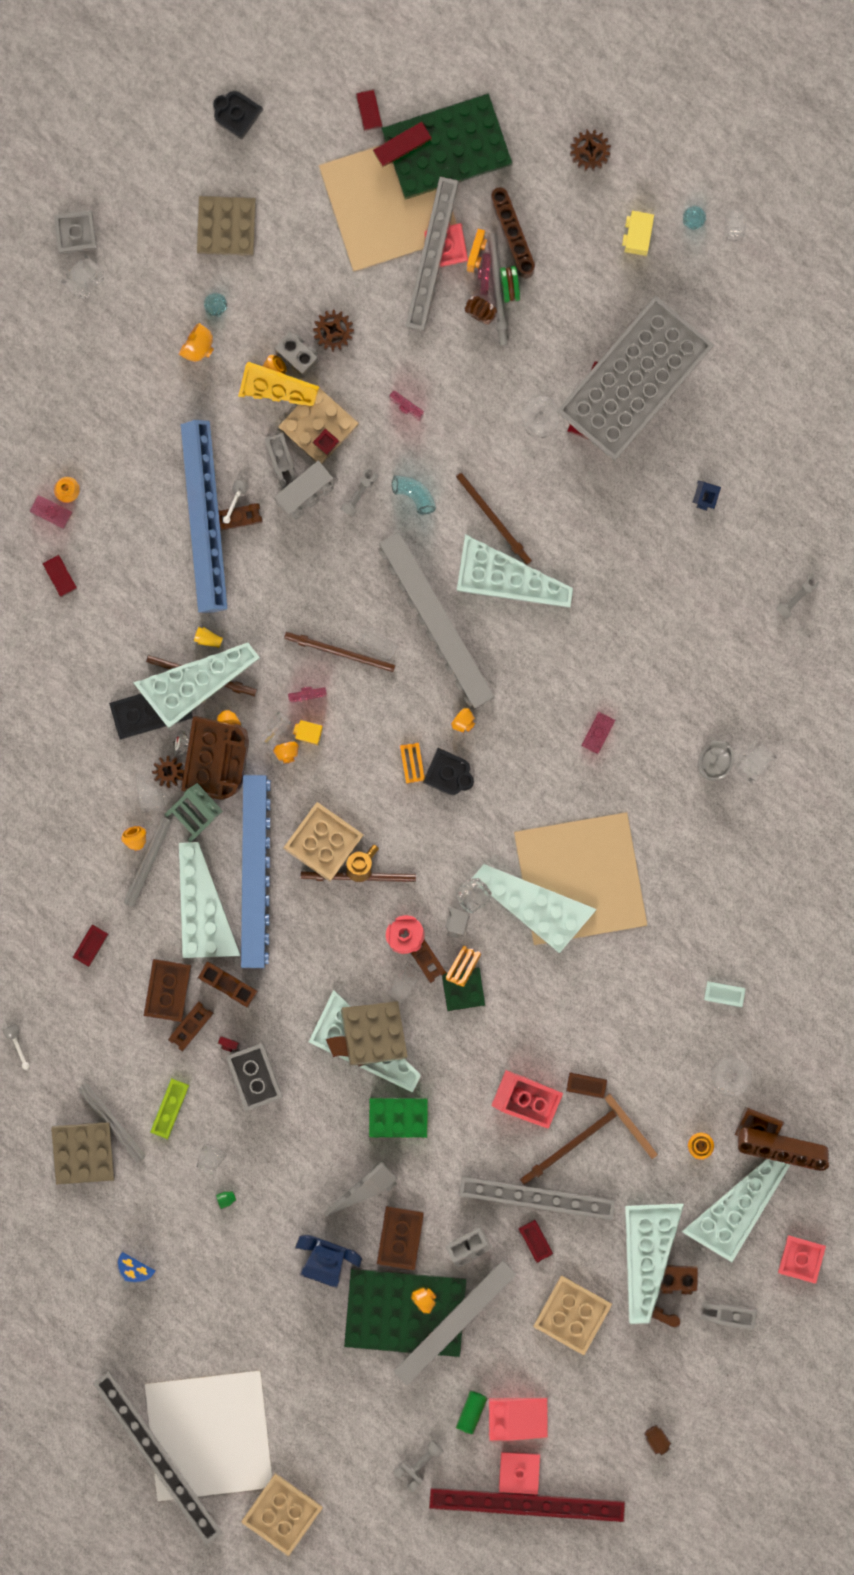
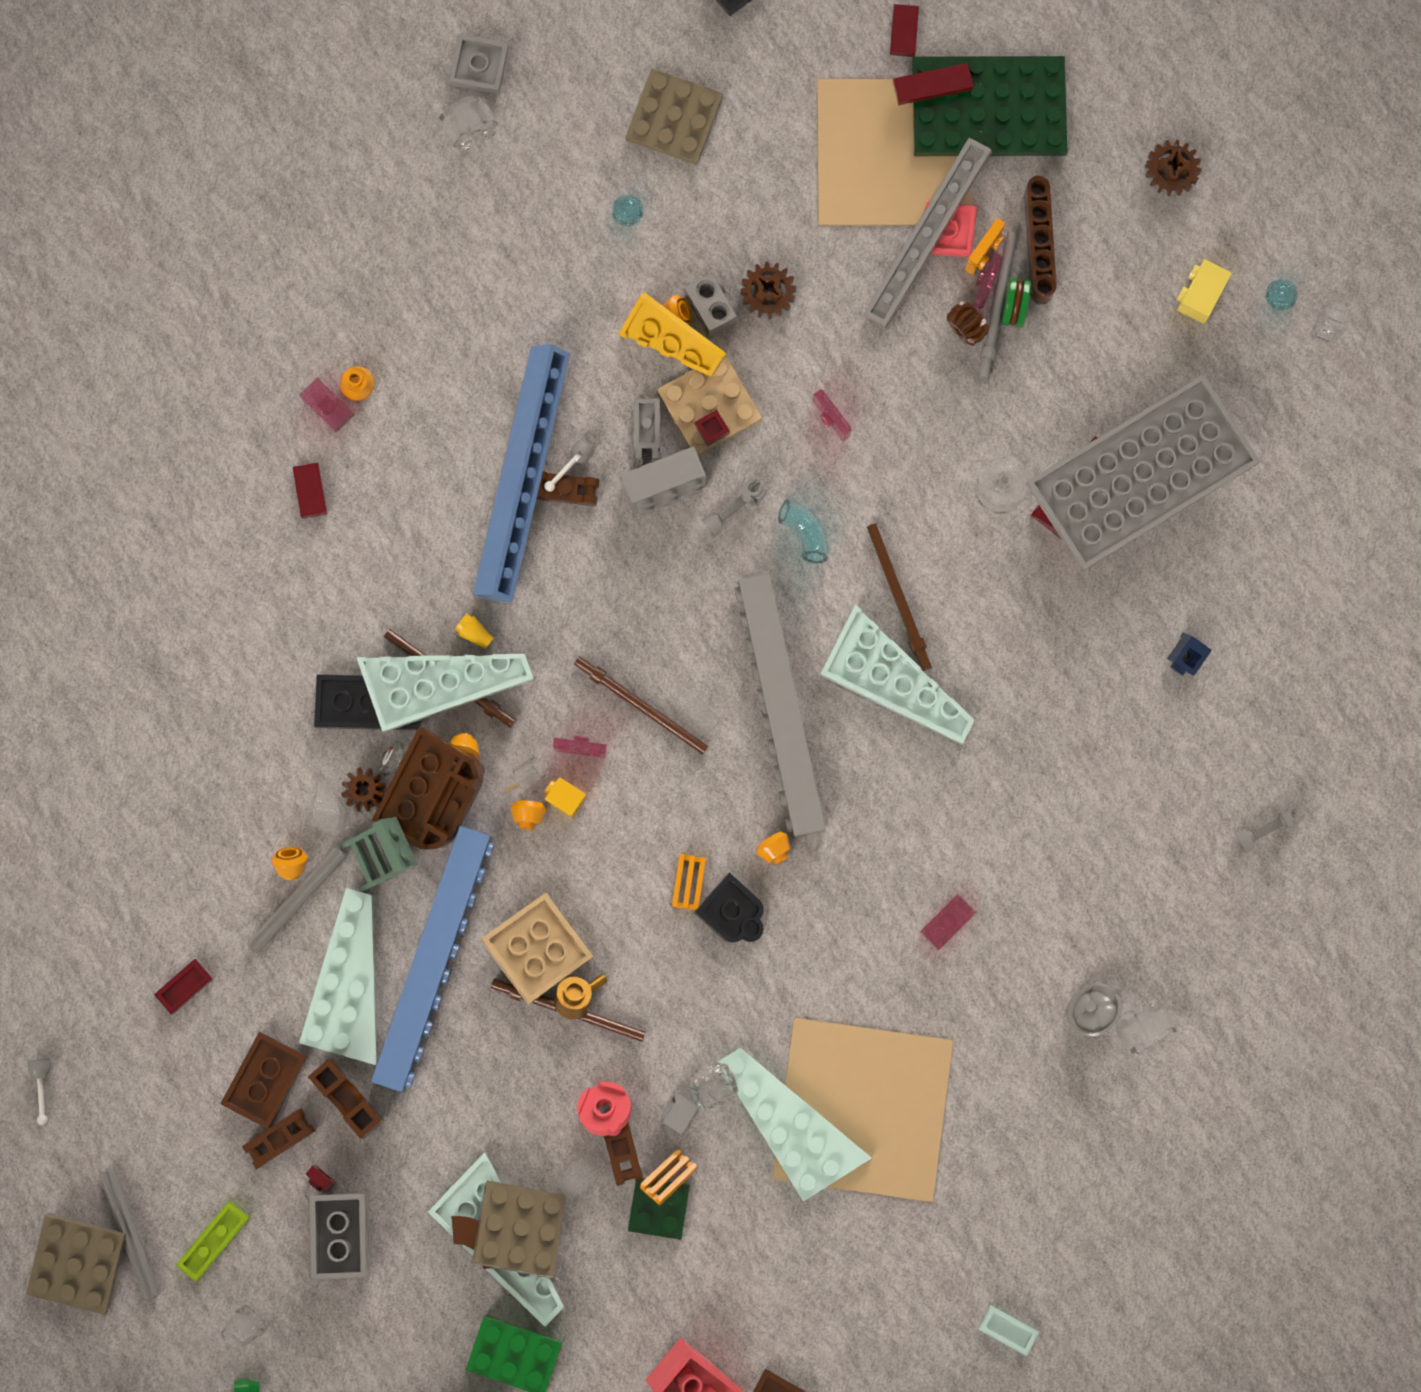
camera: 10 degrees right, 5 degrees down
light orange cylinder [179,323,214,362] -> none

